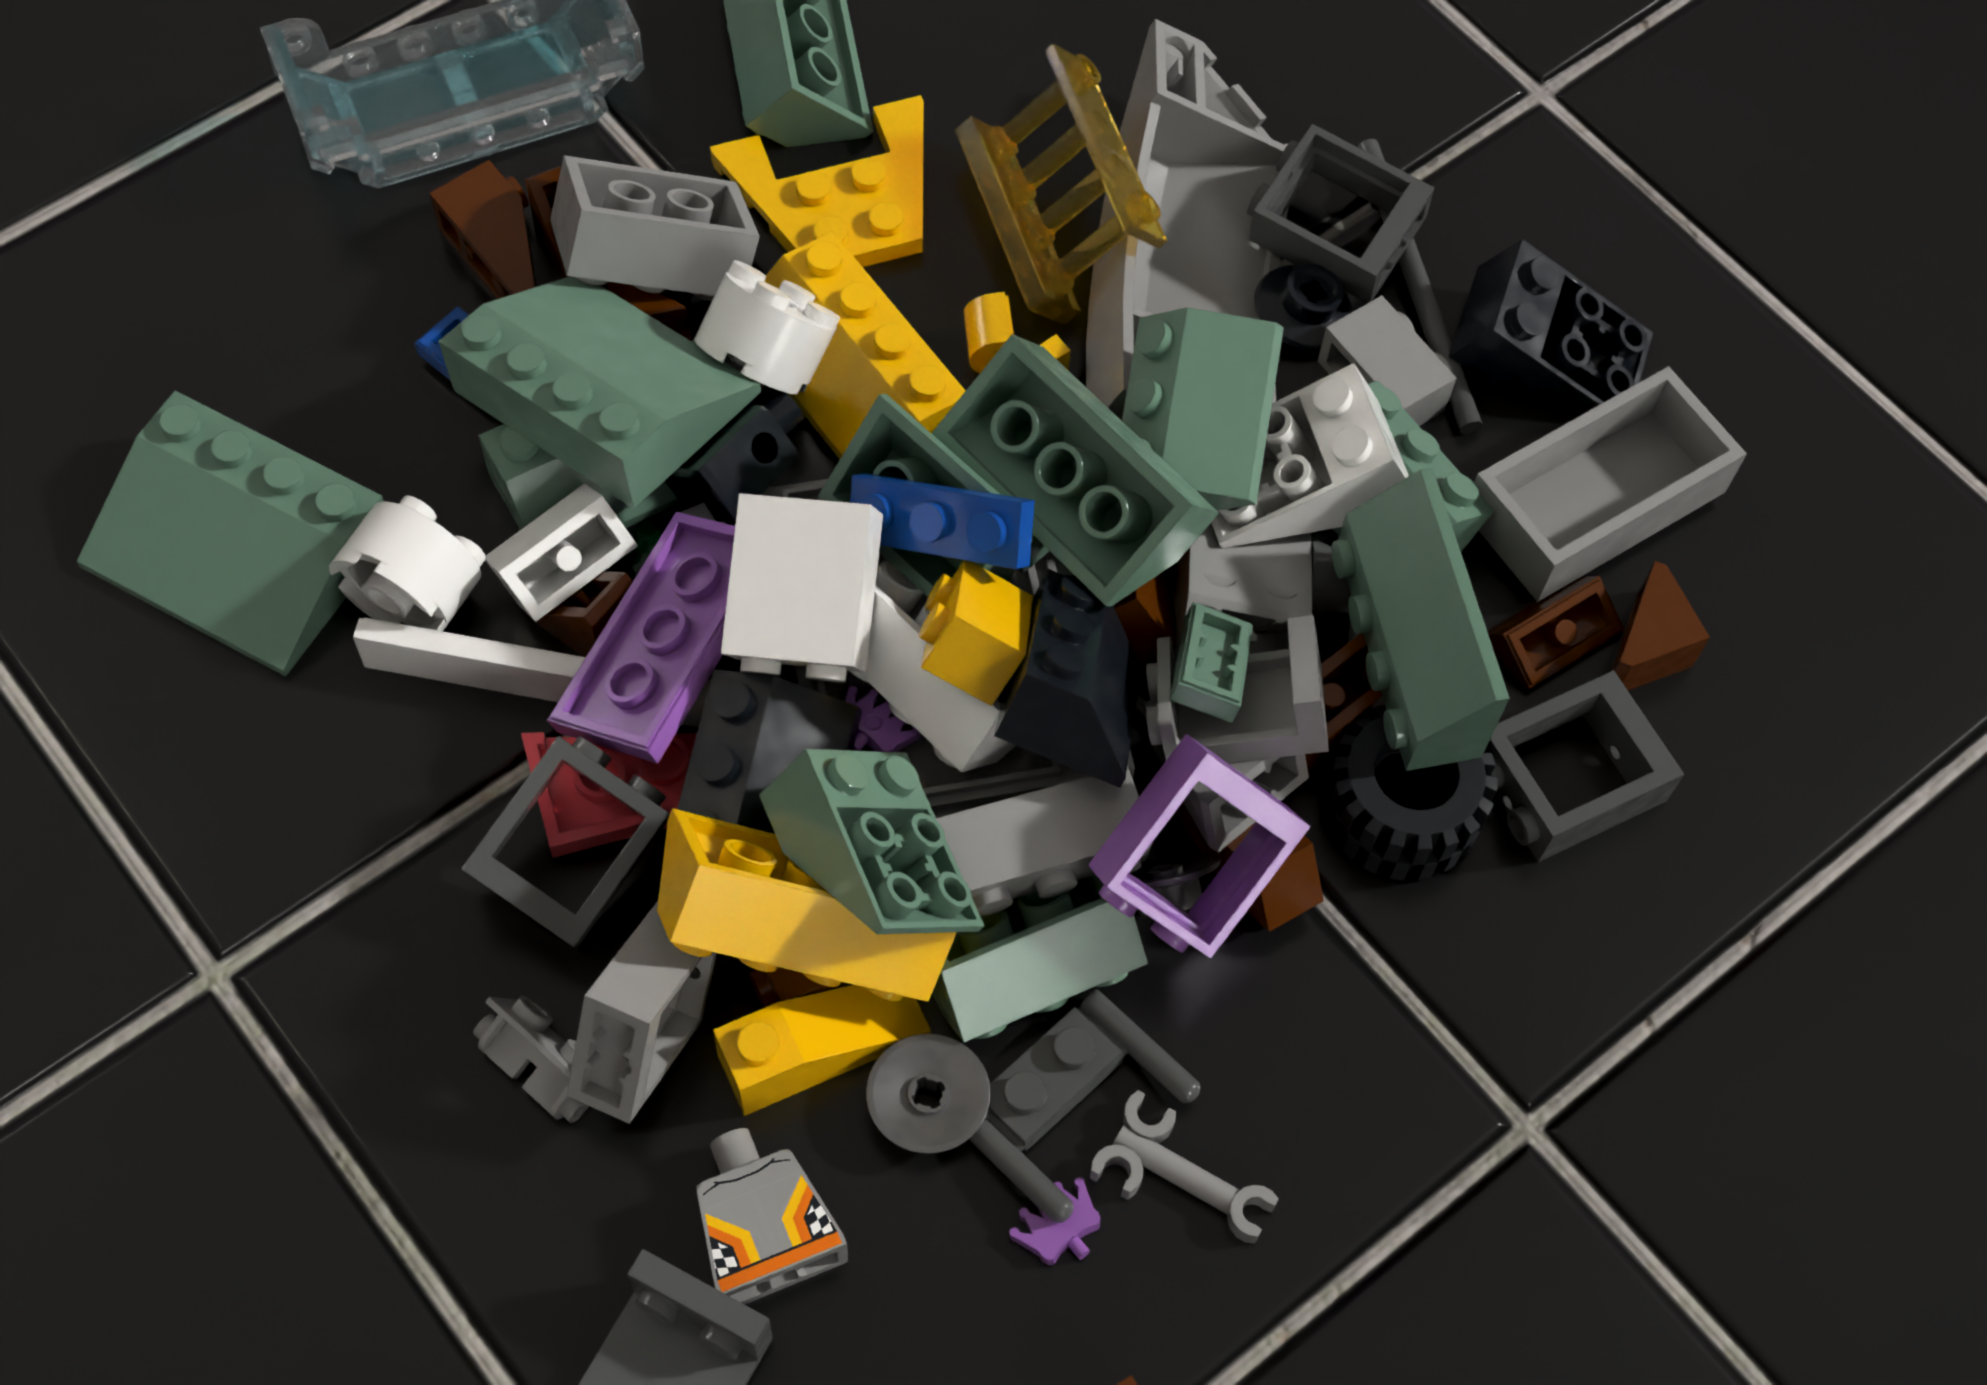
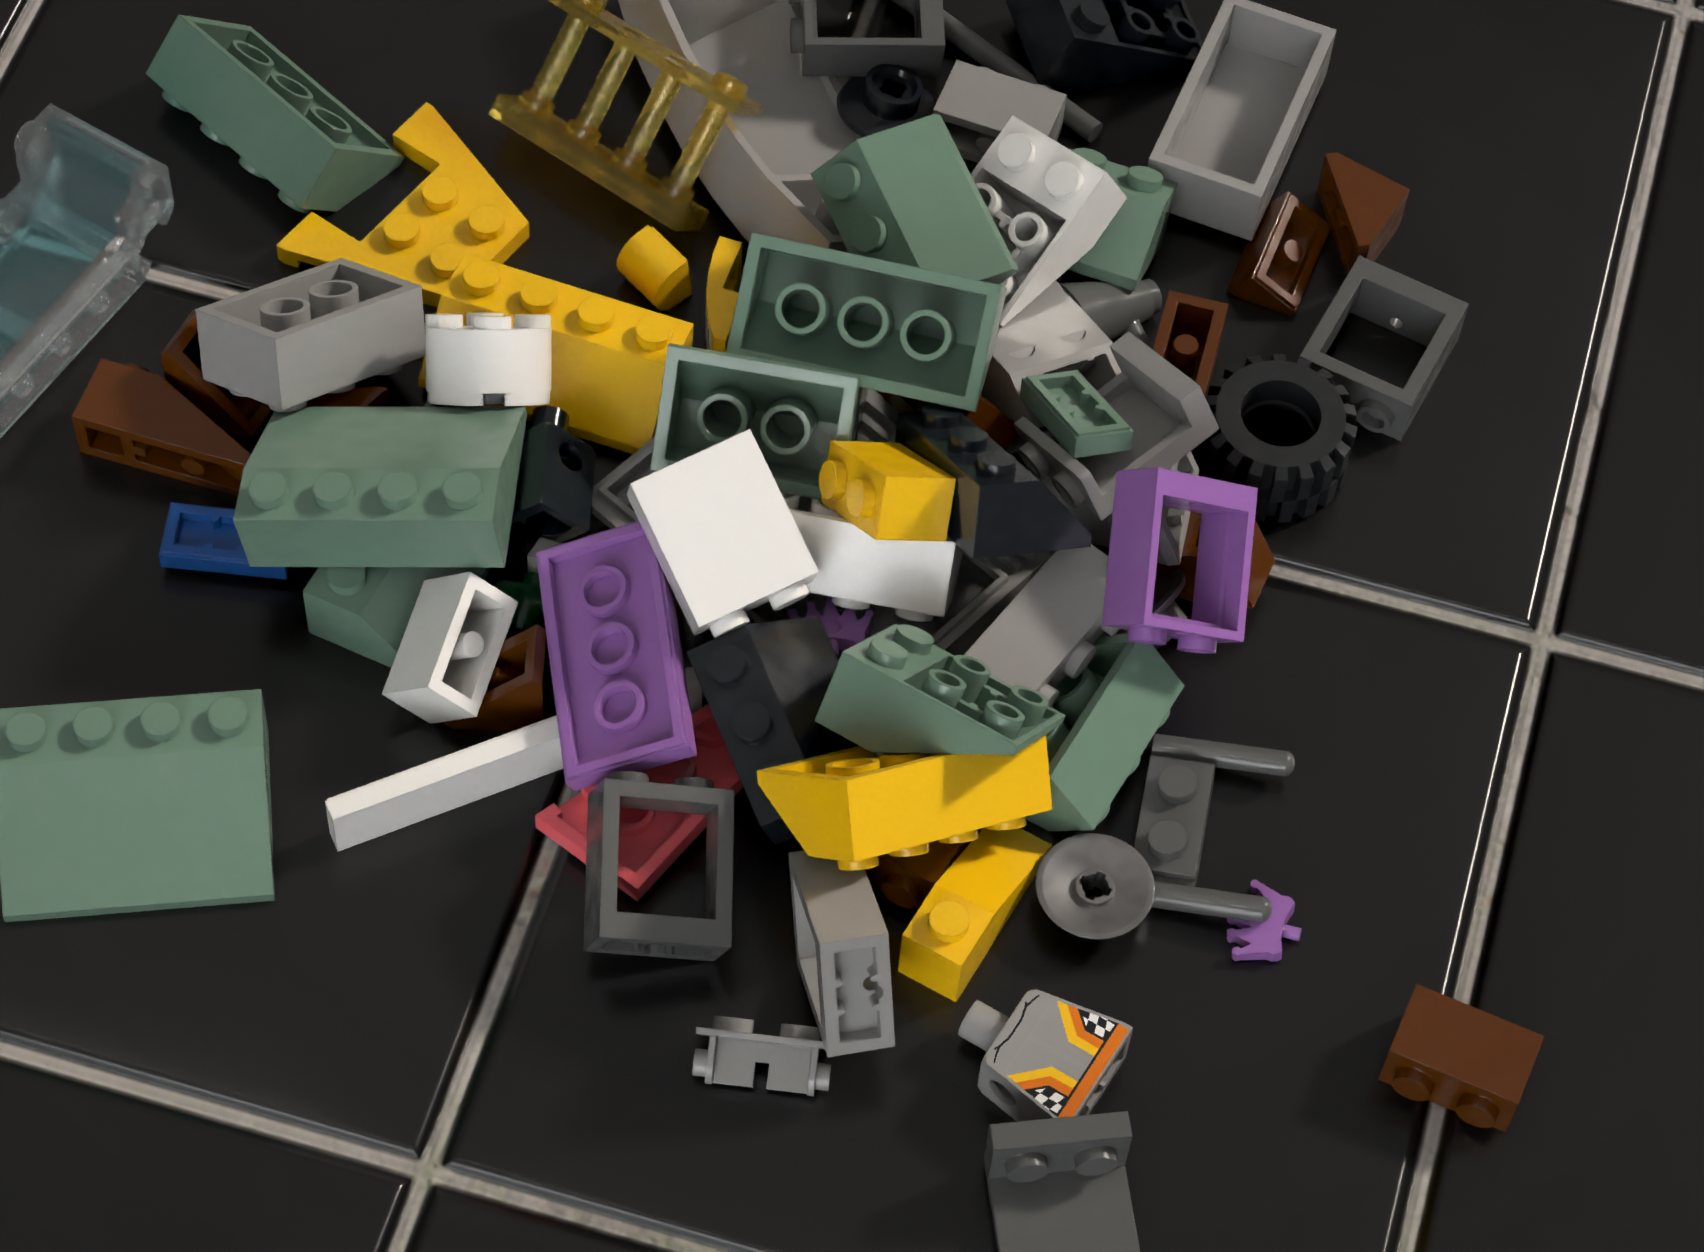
camera: 35 degrees left, 5 degrees down
white brick [329,495,486,631] -> none
blue plate [850,473,1035,569] -> none
light grey bar [1090,1090,1279,1244] -> none
sand green slope [1331,467,1510,771] -> none

